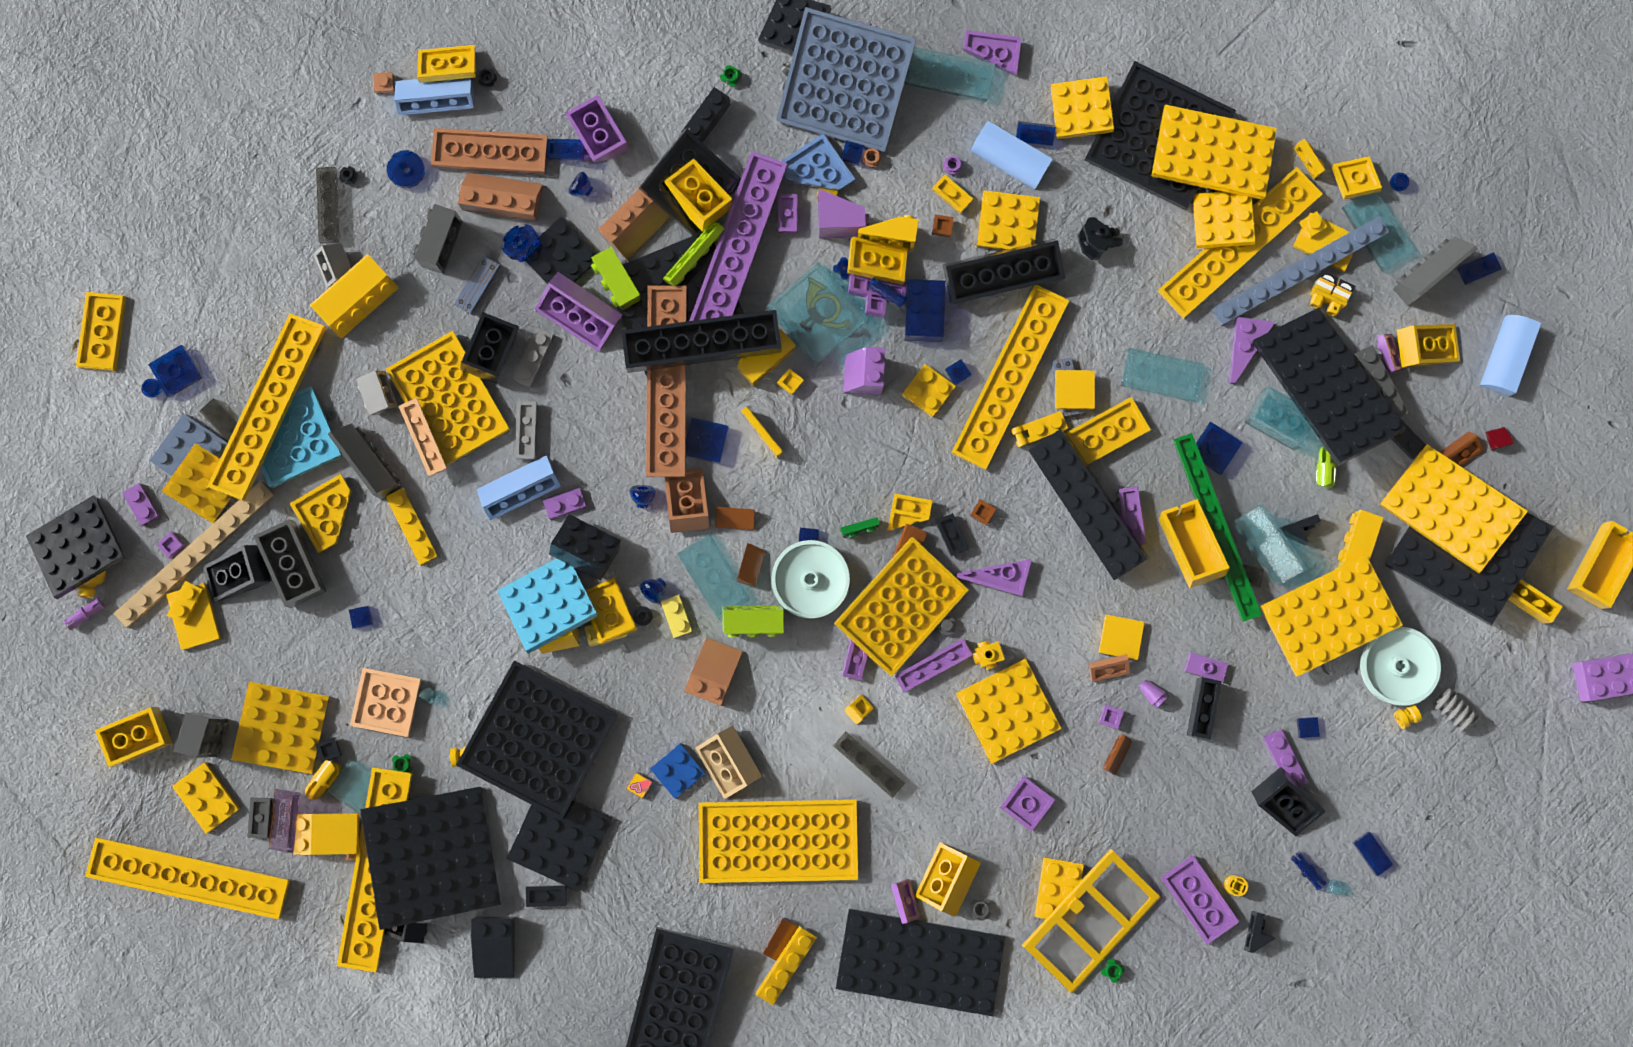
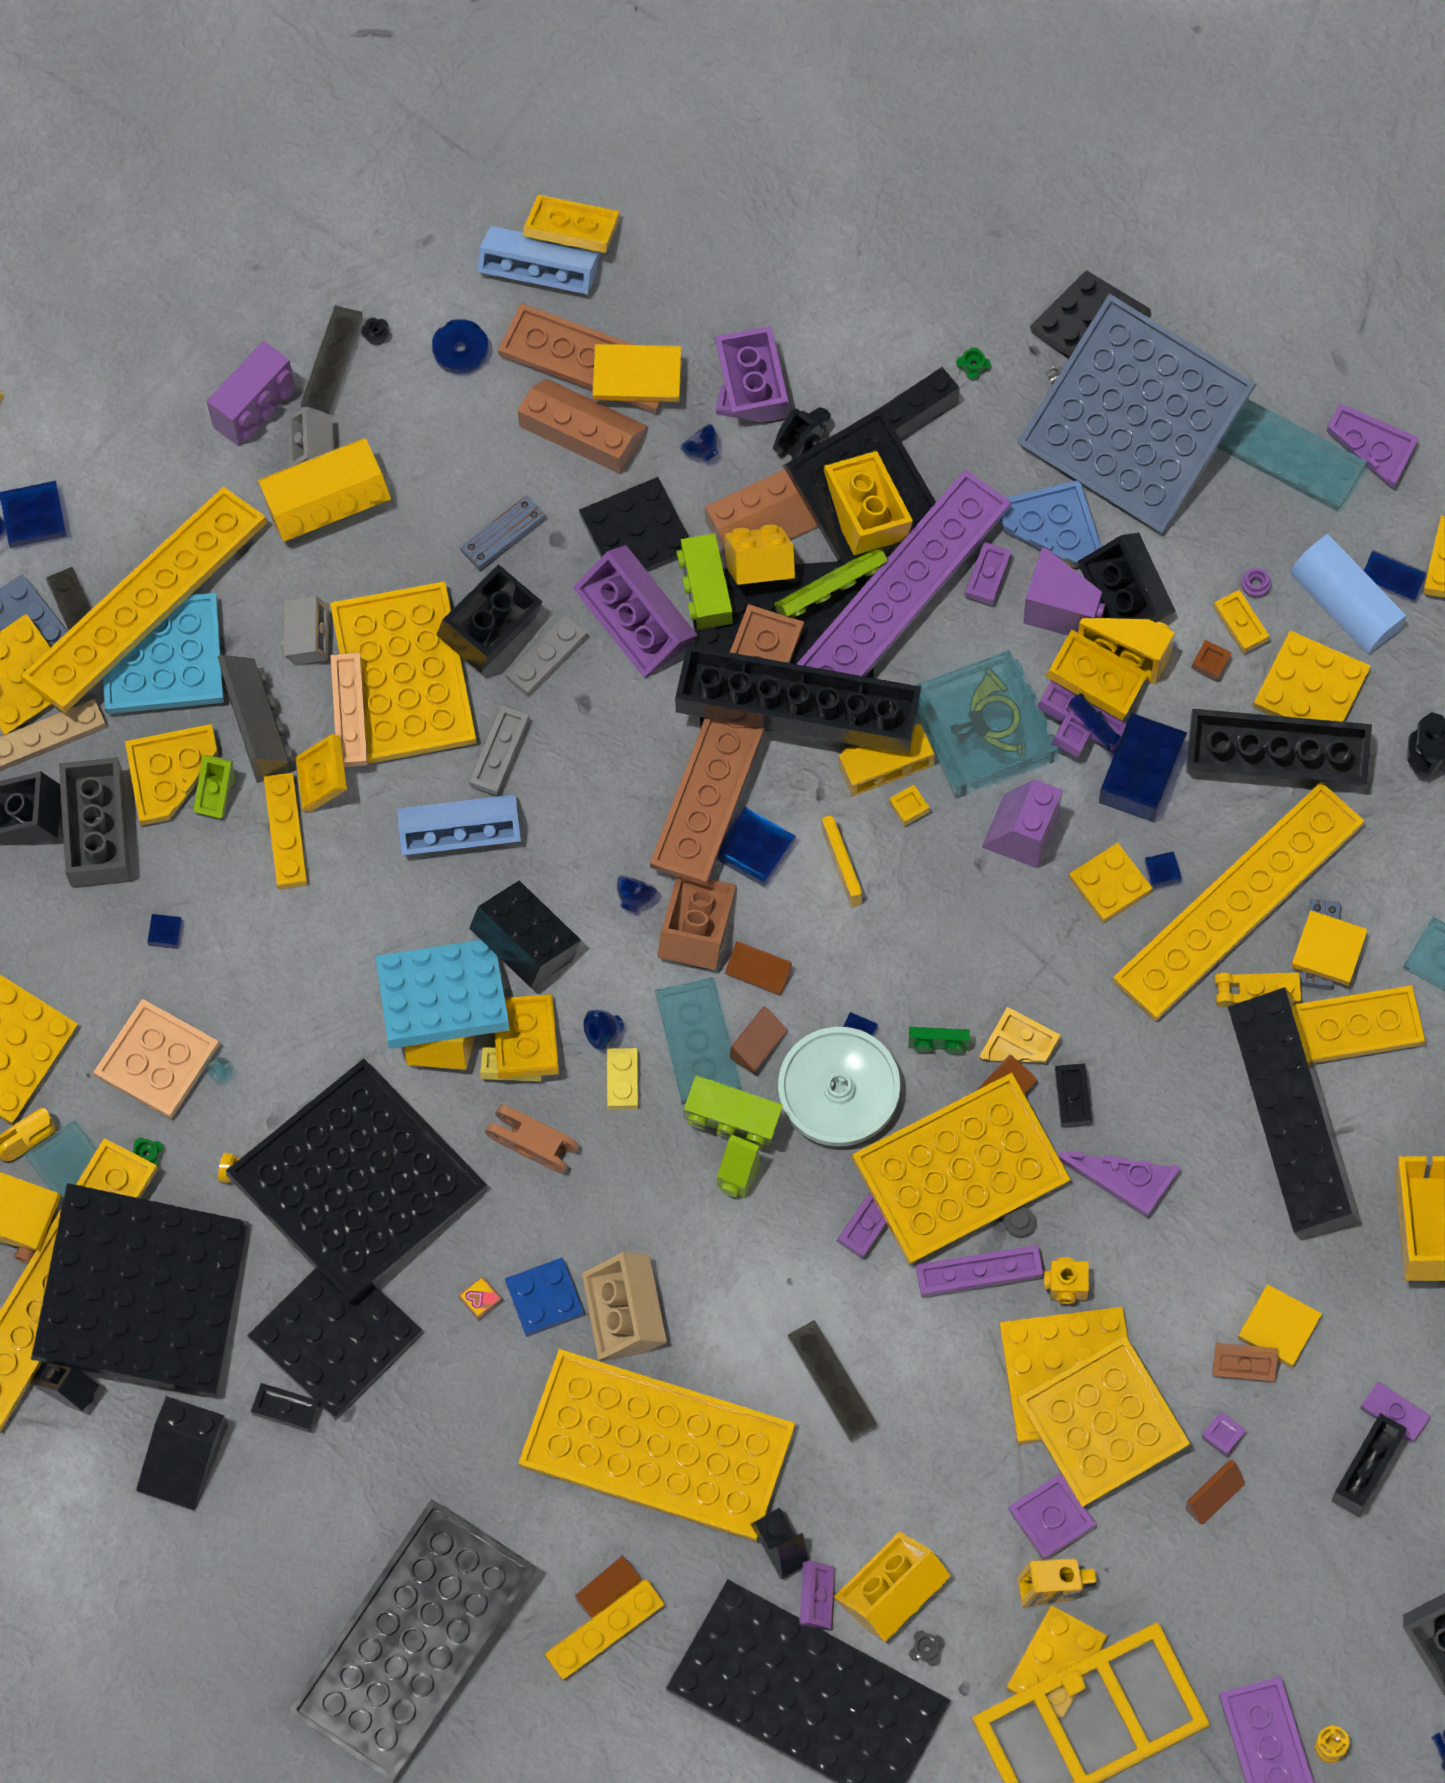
camera: 25 degrees right, 15 degrees down
black plate [315,737,342,763] -> none
nougat plate [373,72,395,94] -> none
dark grey brick [413,204,463,274] -> none
black plate [478,69,497,87] -> none
clear blue plate [502,224,541,262] -> none
medium lavender plate [543,488,587,520] -> none
clear blue plate [546,139,585,160] -> none
black plate [633,606,653,626] -> none
nougat slope [684,637,743,706] -> none
clear blue plate [833,257,849,280] -> none
clear blue plate [841,140,864,165] -> none
yellow slope [844,694,874,724] -> none
nougat plate [862,148,881,167] -> none
dark orange plate [970,499,996,526] -> none
medium lavender plate [1118,486,1147,545] -> none
medium lavender cone [1138,679,1168,708] -> none
none -> lime slope [193,754,235,819]
none -> medium lavender brick [206,341,295,447]
none -> yellow tile [295,734,347,812]
none -> nougat piece [485,1105,579,1173]
none -> yellow tile [592,344,682,402]
none -> lime slope [717,1134,760,1198]
none -> yellow brick [724,524,795,585]
none -> black slope [751,1507,808,1579]
none -> black hinge [772,407,831,460]
none -> yellow plate [1017,1336,1190,1507]
none -> yellow torso [1017,1559,1096,1608]
none -> black slope [1077,533,1176,623]

